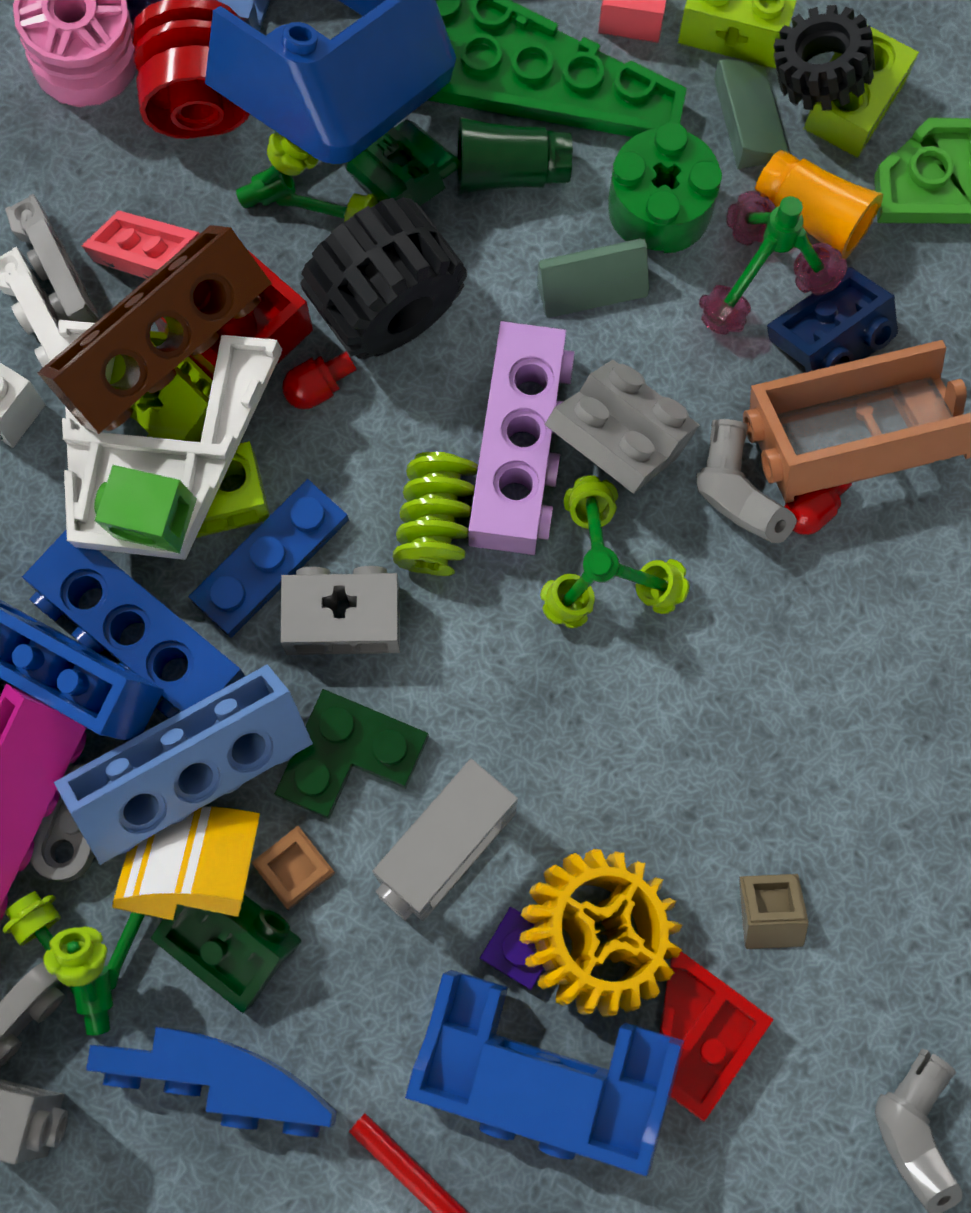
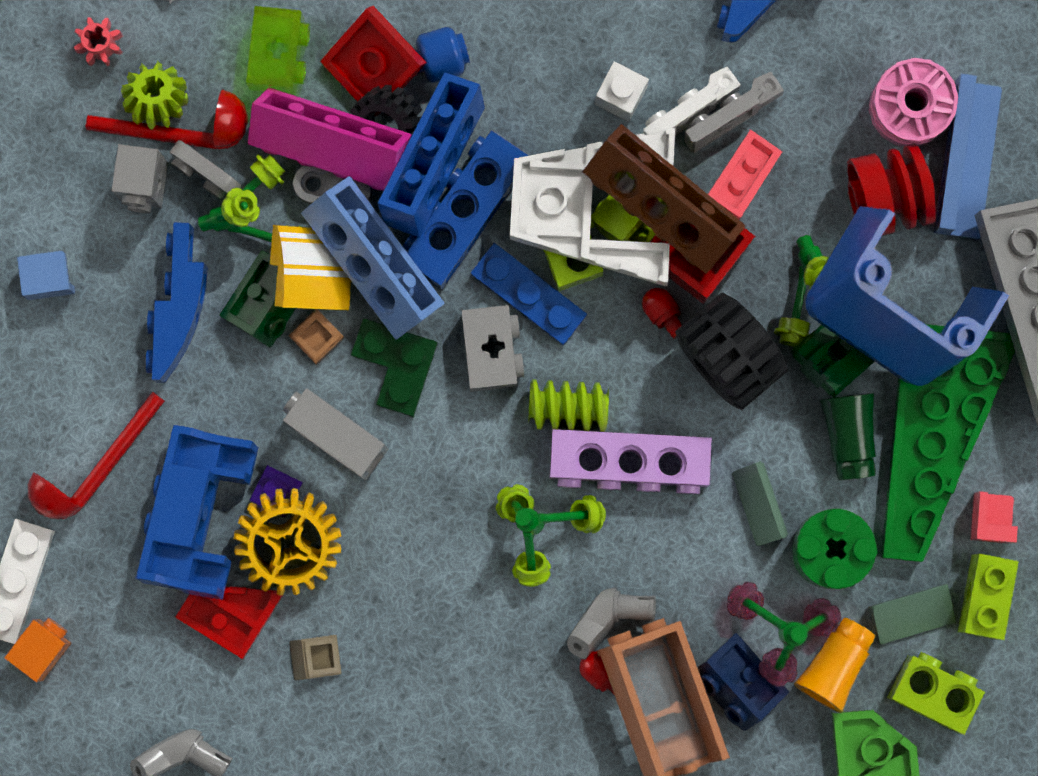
camera: 85 degrees right, 10 degrees up
bright green brick [94,465,197,553] -> none
light grey plate [544,360,700,494] -> none
black tyre [774,5,876,111] -> none

